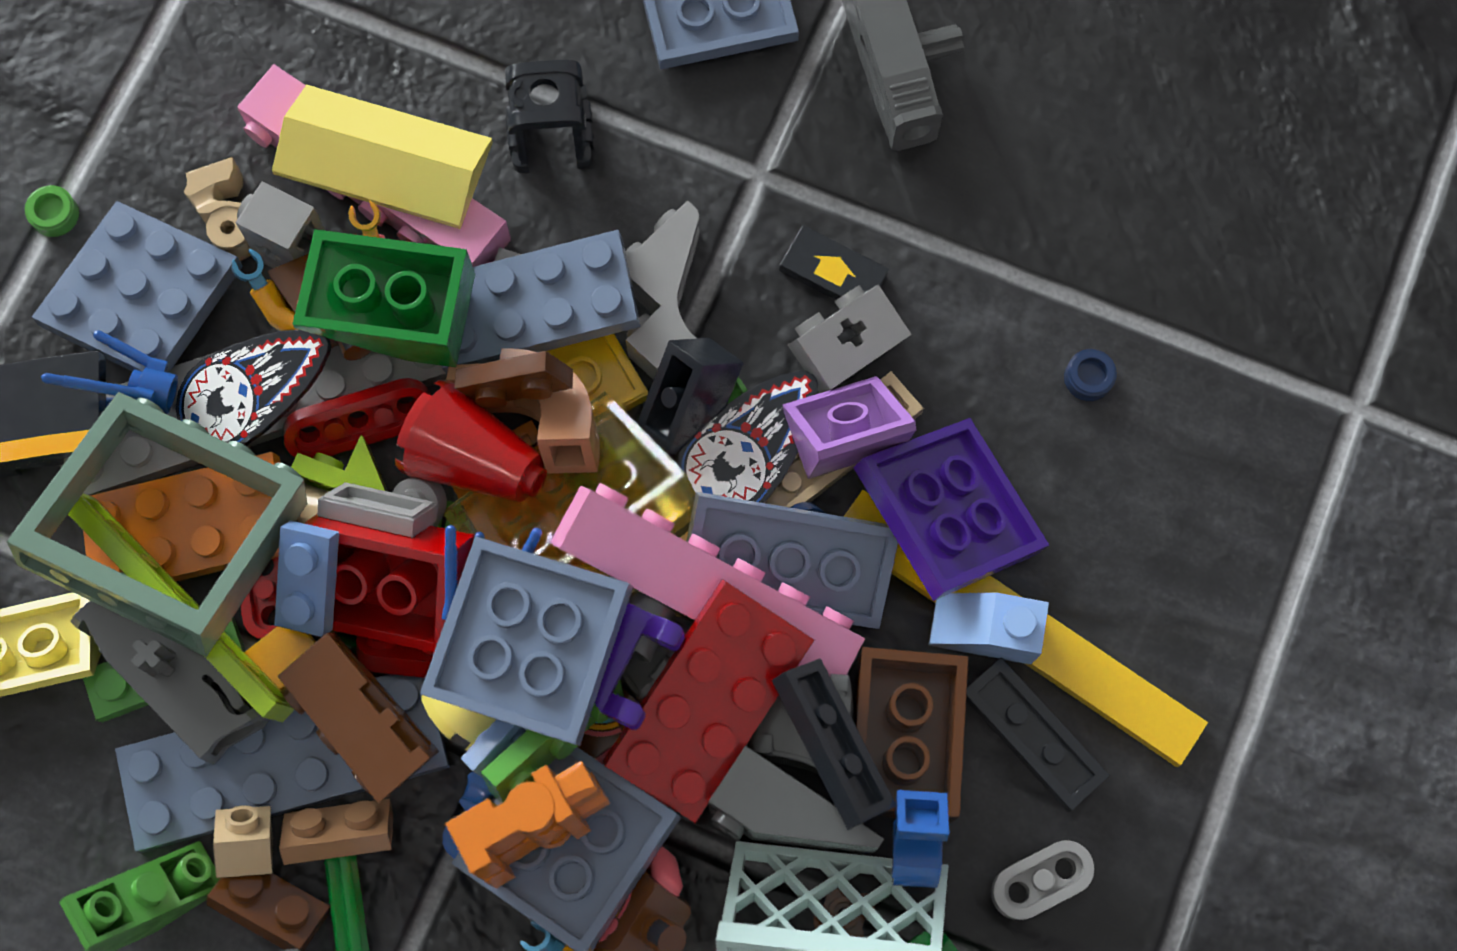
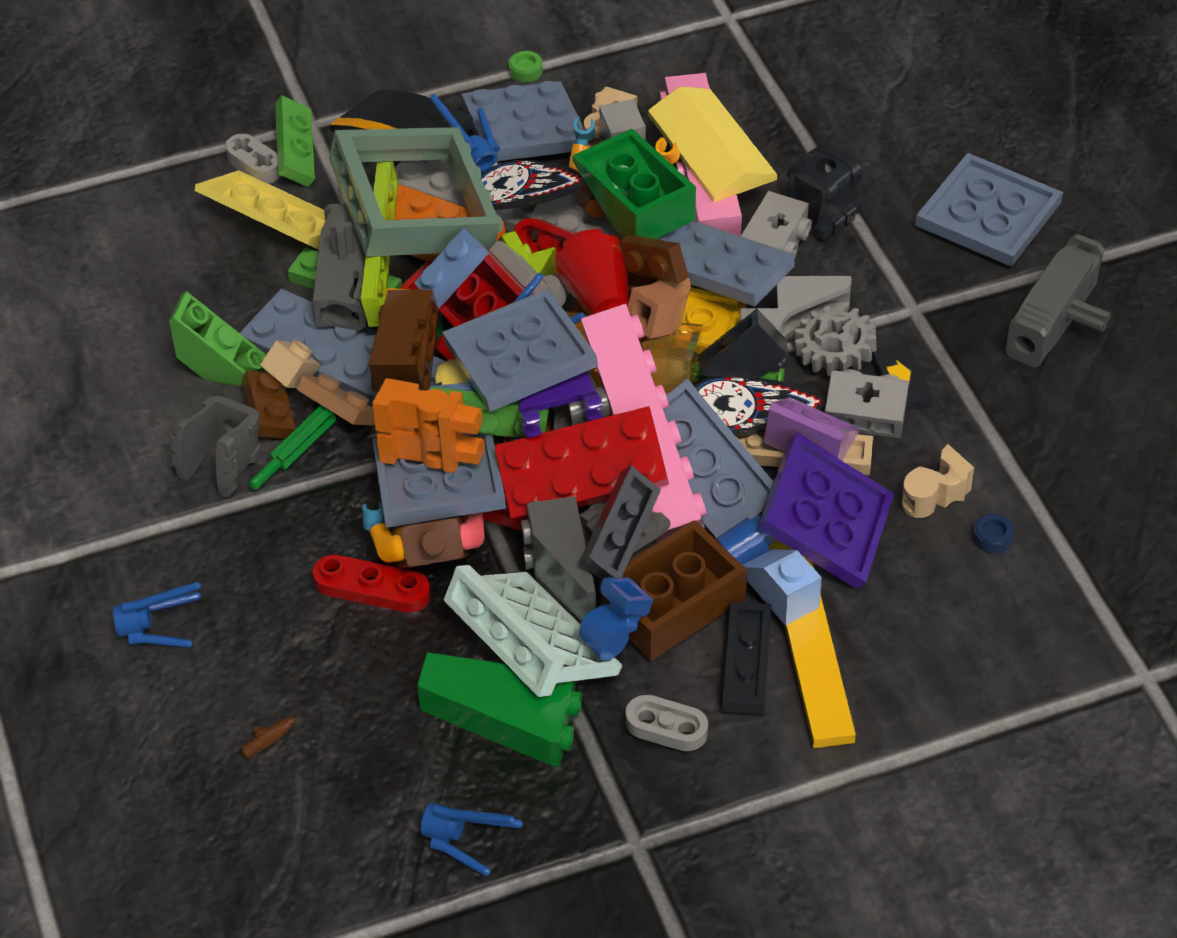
camera: 50 degrees right, 25 degrees down
none -> blue brick [715,515,776,565]
none -> light grey brick [741,191,812,259]
none -> light grey gear [795,305,877,376]
none -> tan leg [901,444,974,518]

